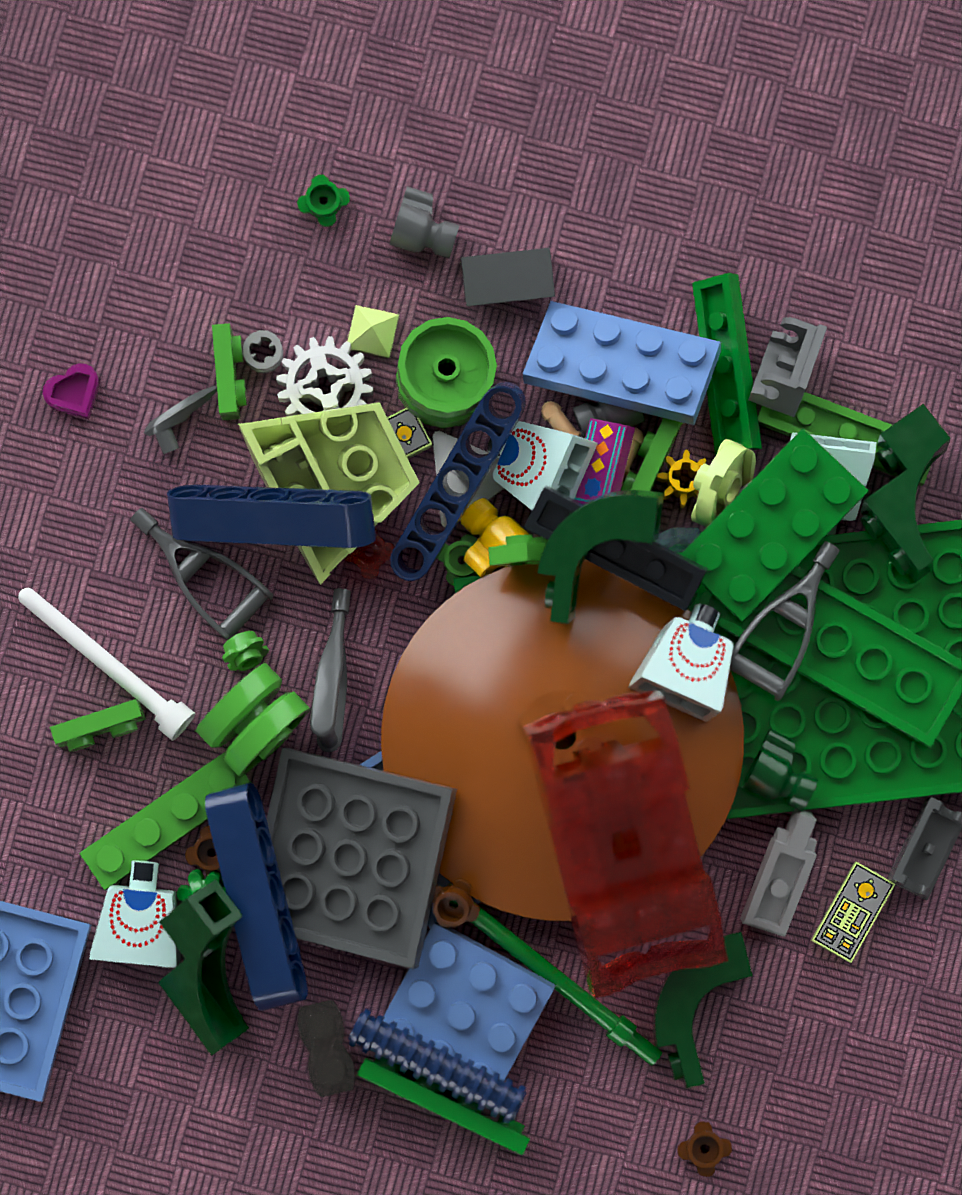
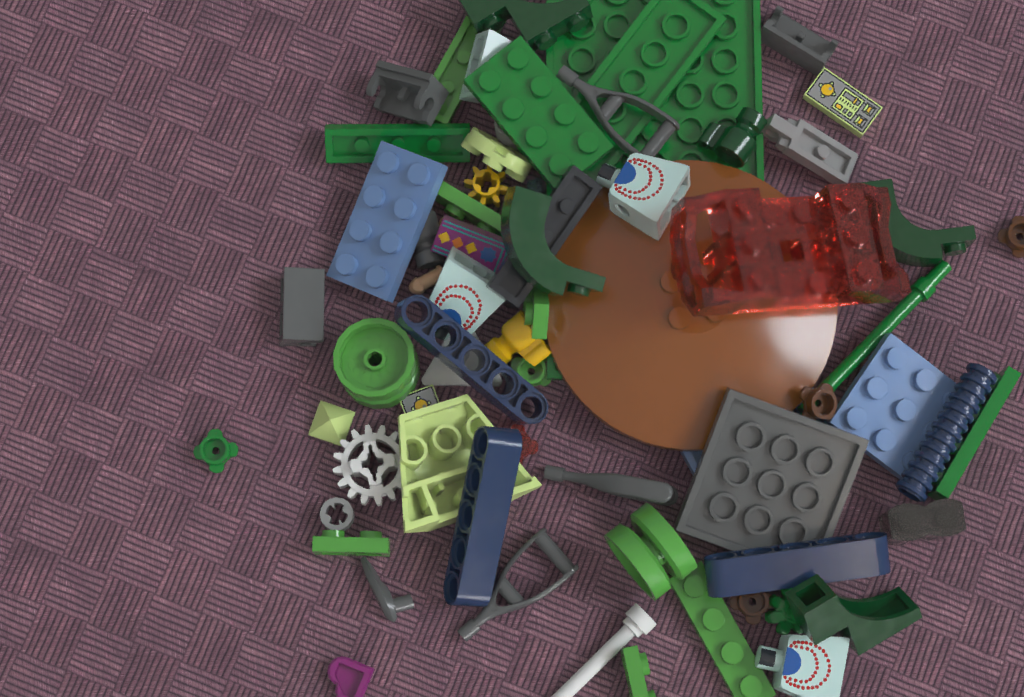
camera: 85 degrees left, 5 degrees down
bright green plate [222,631,269,671] -> none
dark grey piece [389,186,460,259] -> none

